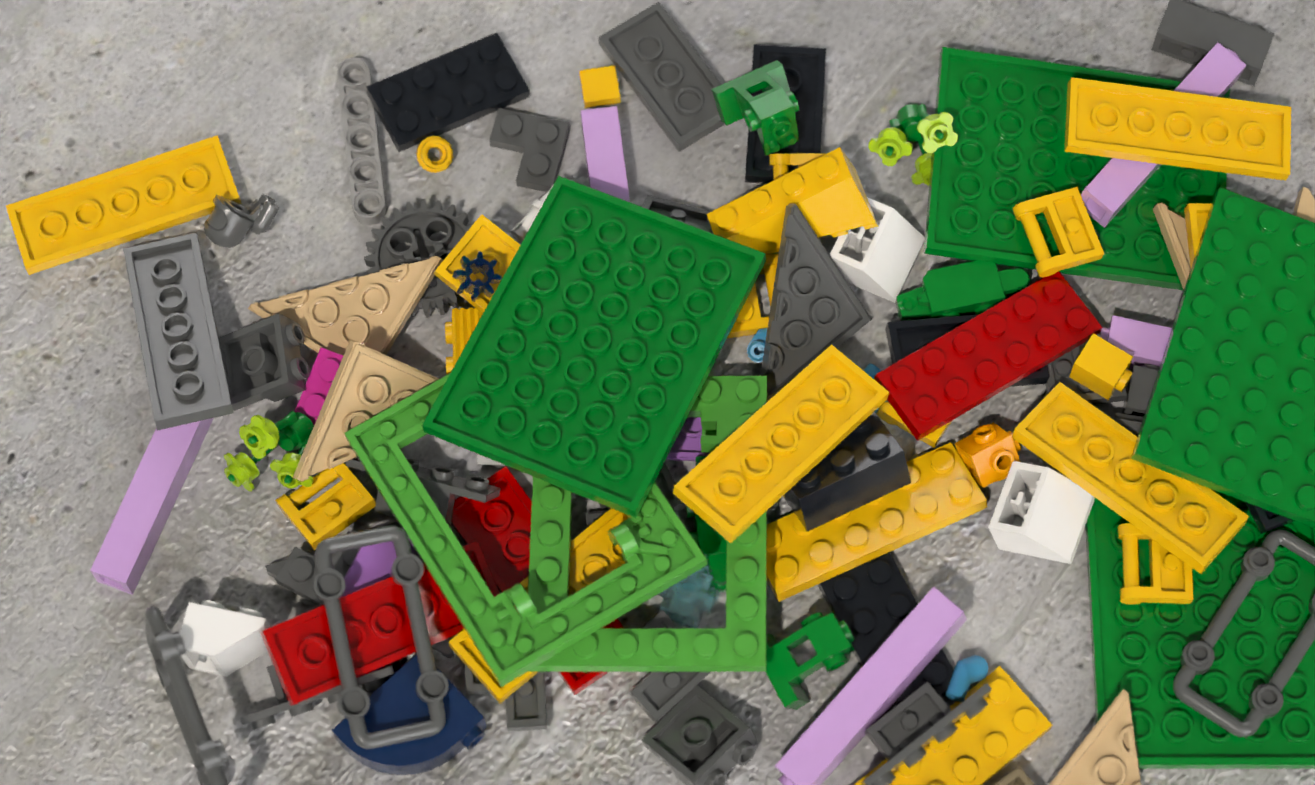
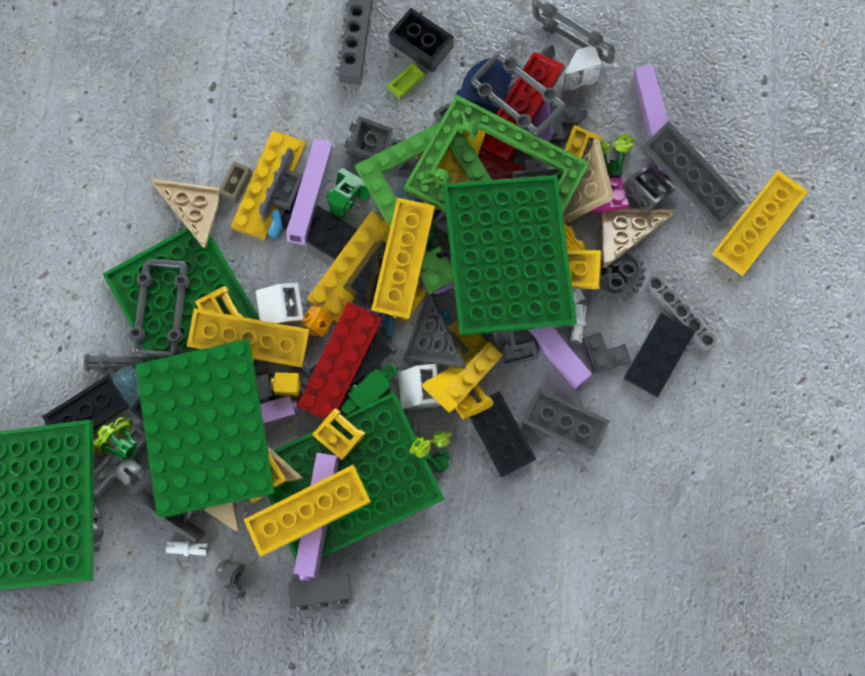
camera: 150 degrees right, 5 degrees up
dark grey piece [204,194,279,248] -> none
yellow plate [416,136,453,173] -> none
gear [452,251,502,302] -> none
yellow tile [579,65,621,108] -> none
green tile [711,60,799,156] -> none

